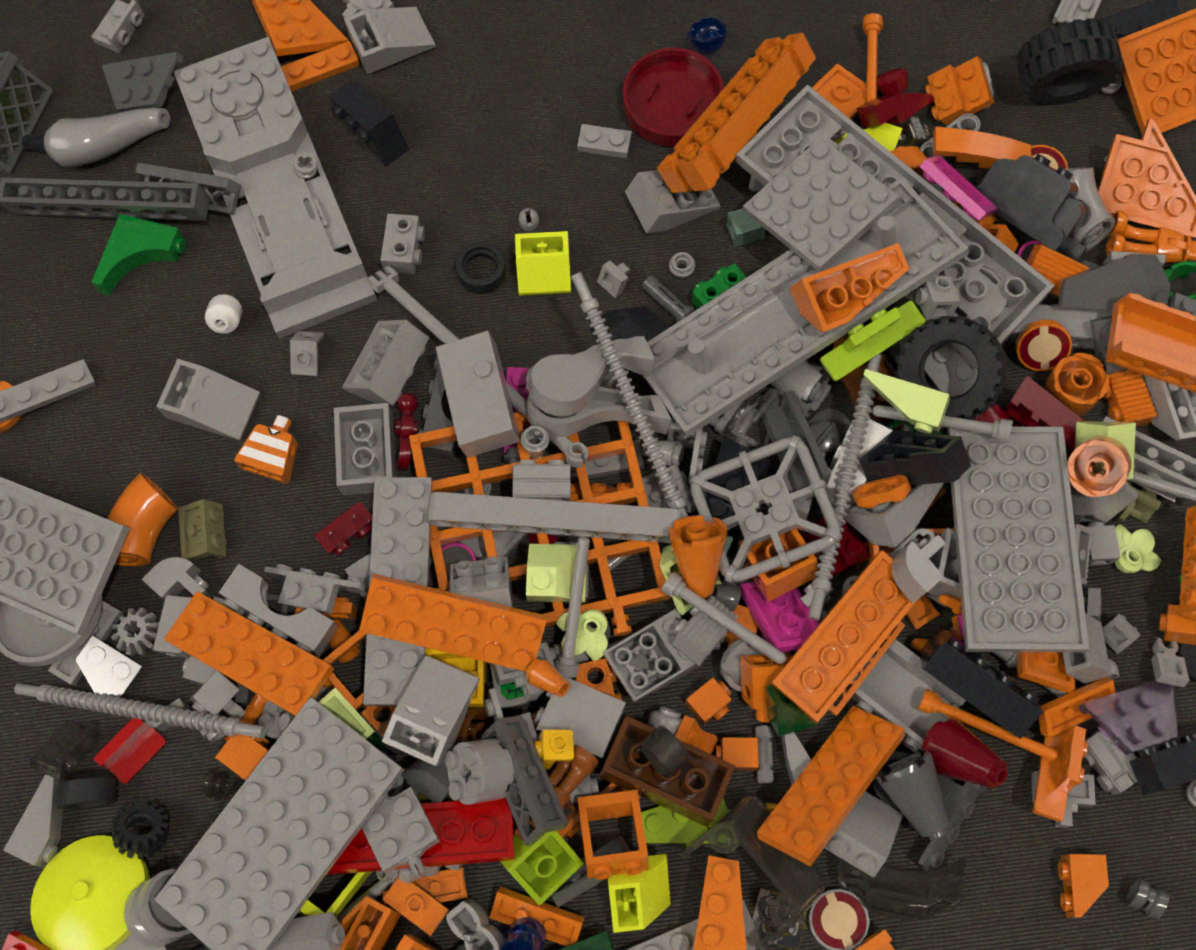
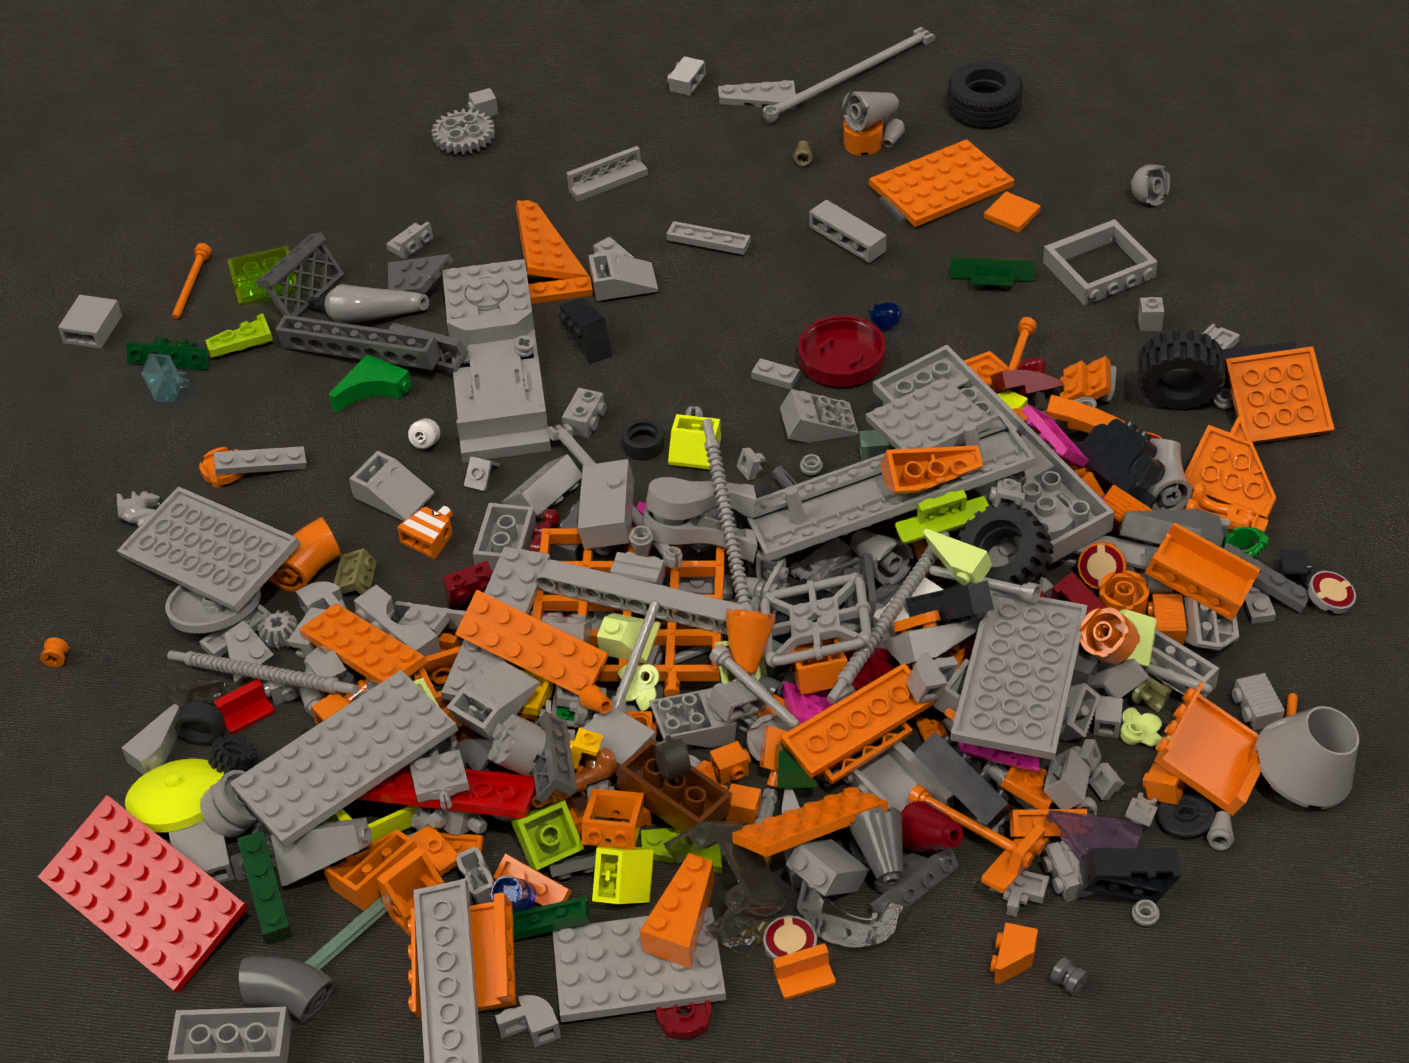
camera: 15 degrees right, 25 degrees down
orange brick [657,32,816,193] -> none

